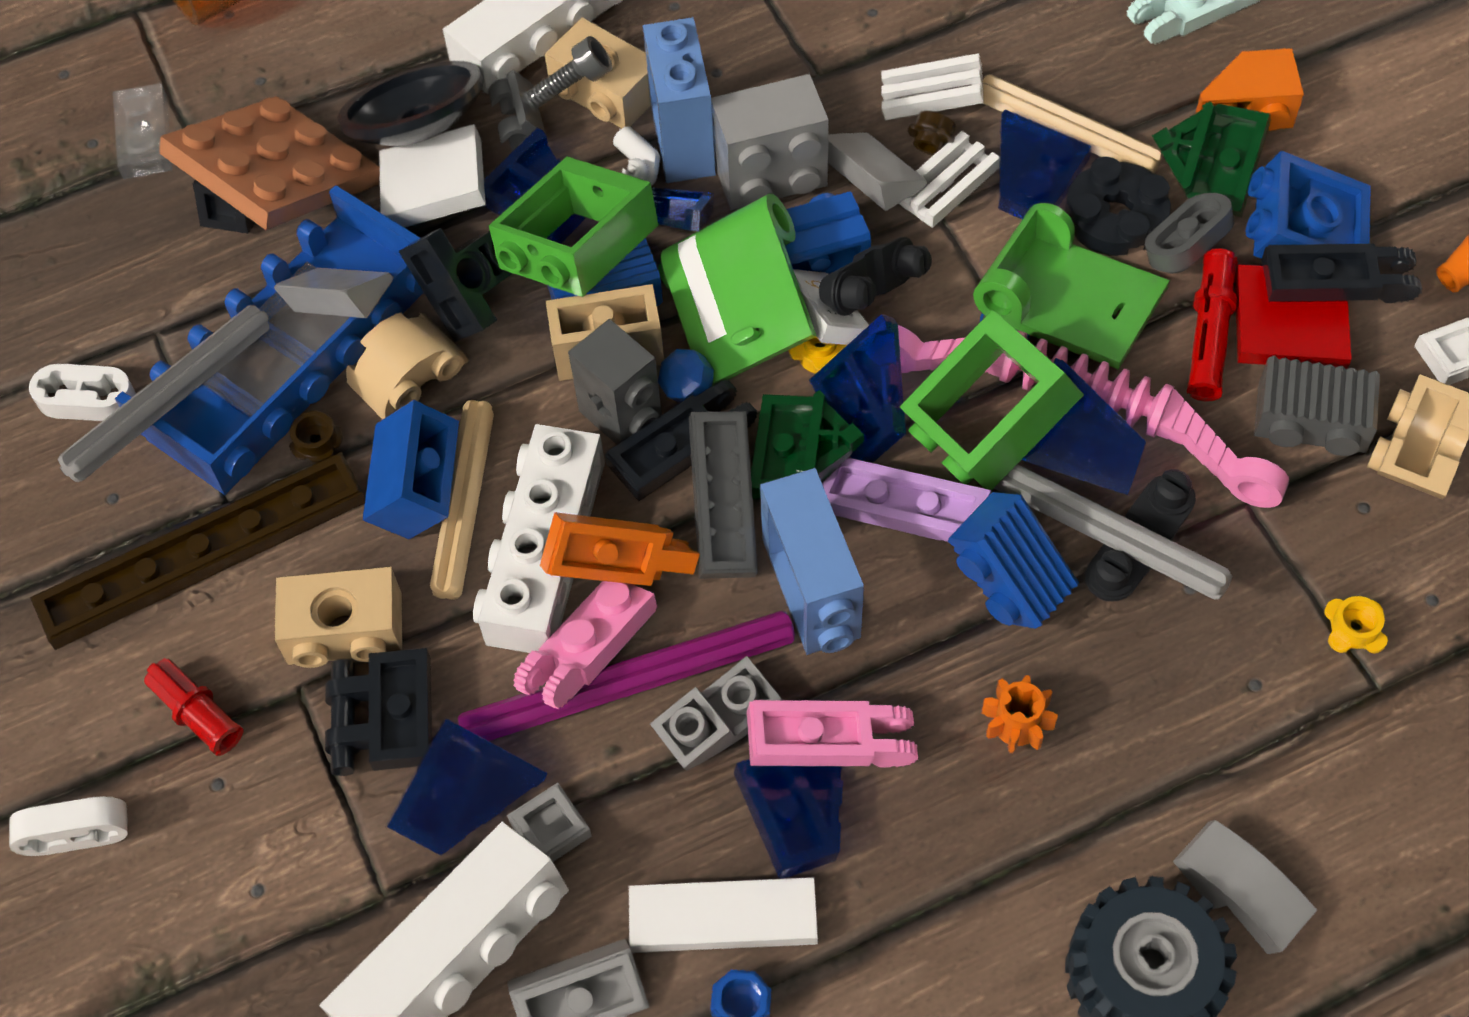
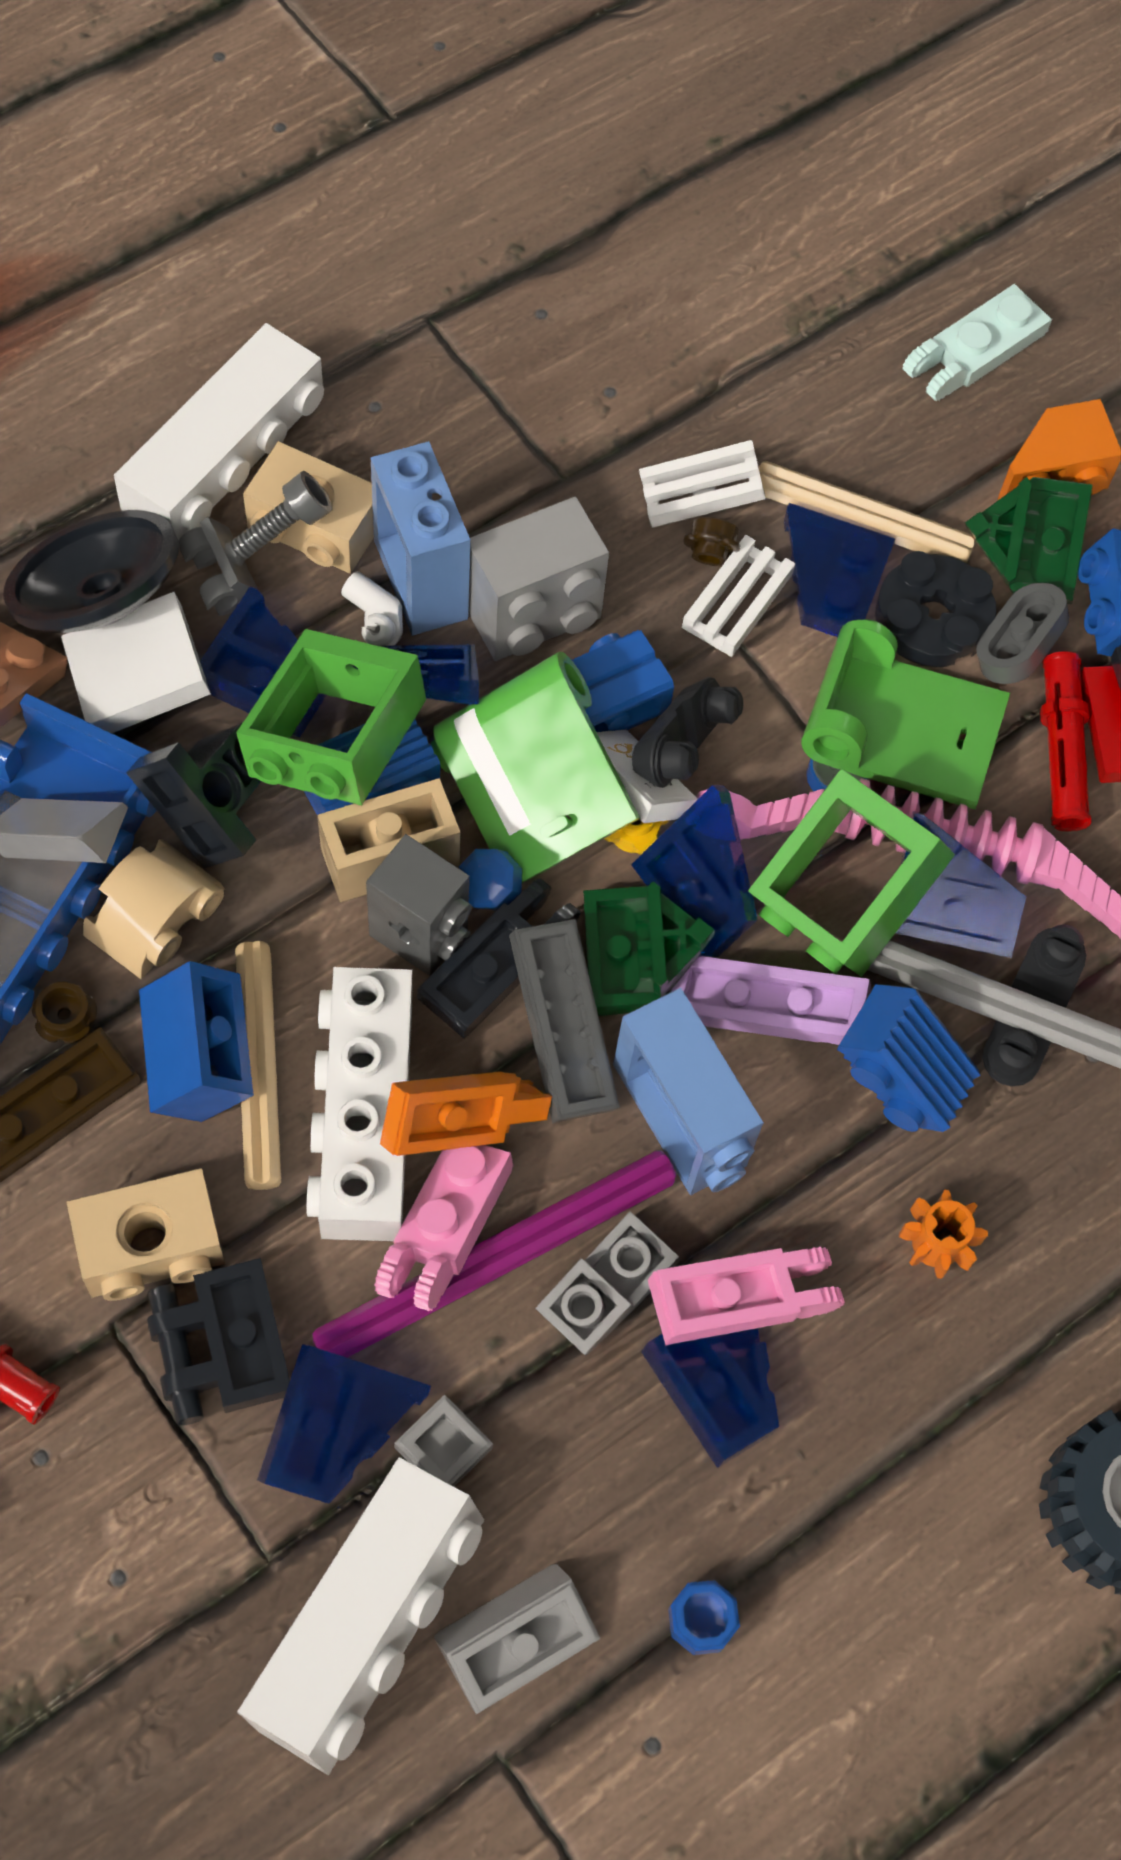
camera: 20 degrees left, 5 degrees up
white tile [629,878,818,953] -> none
light grey slope [828,132,927,211] -> none

